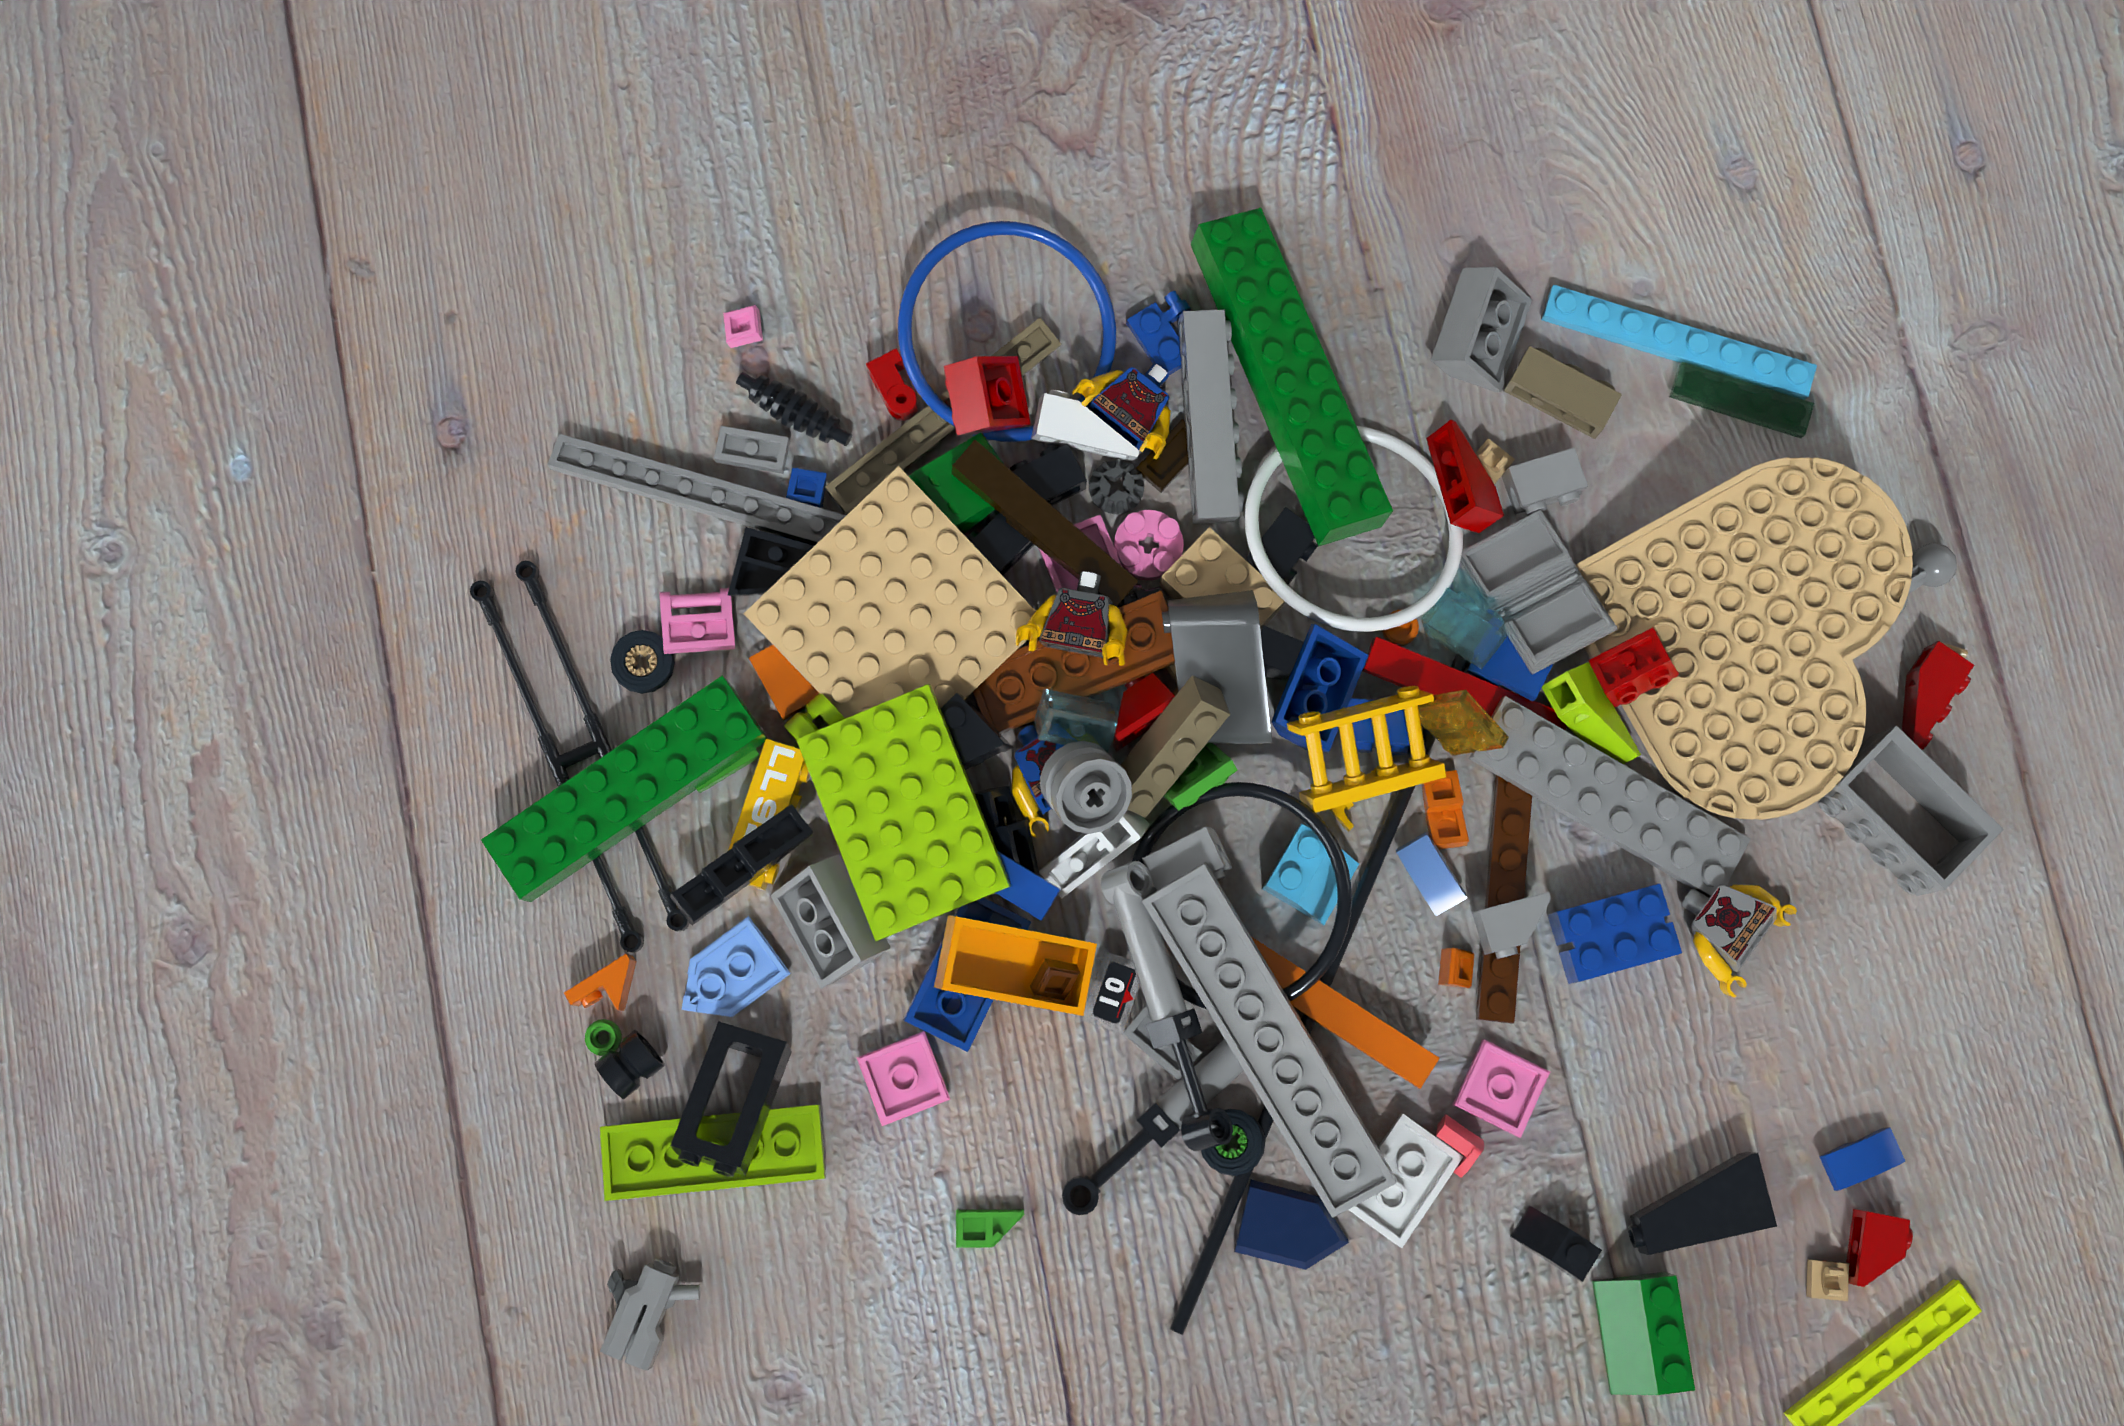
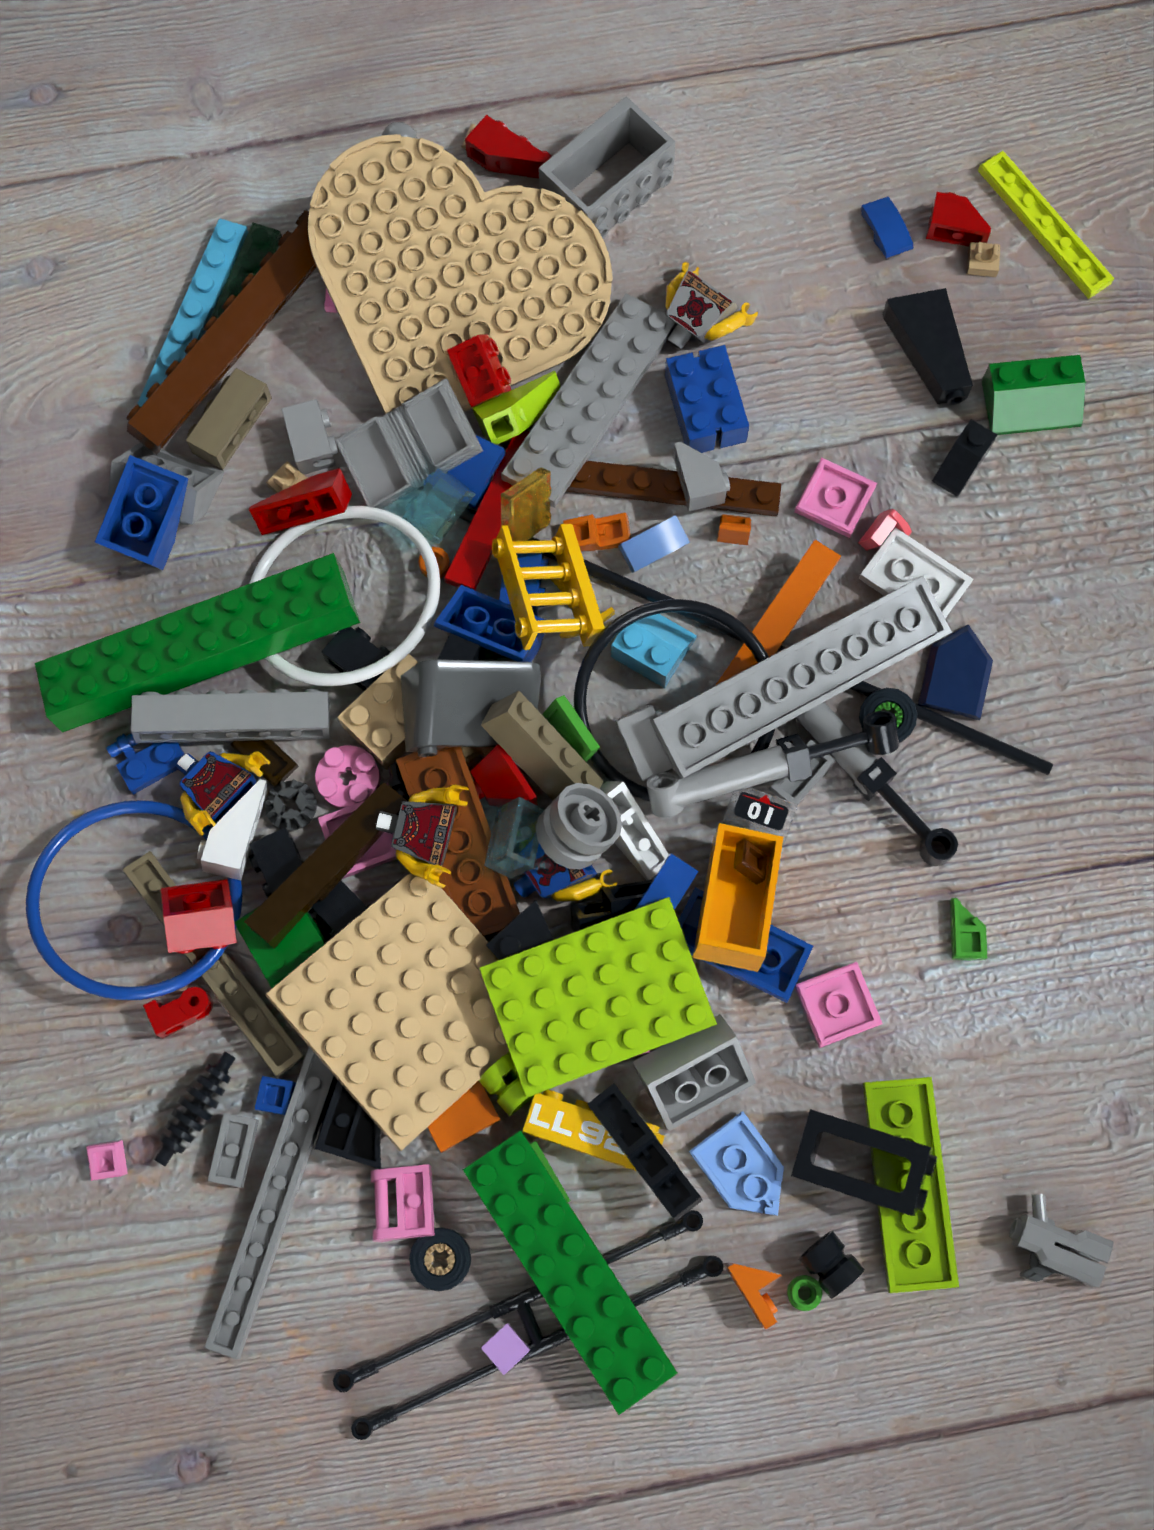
camera: 85 degrees left, 5 degrees down
none -> blue slope [95,455,189,570]
none -> reddish brown brick [126,209,317,455]
none -> lavender tile [481,1323,530,1375]

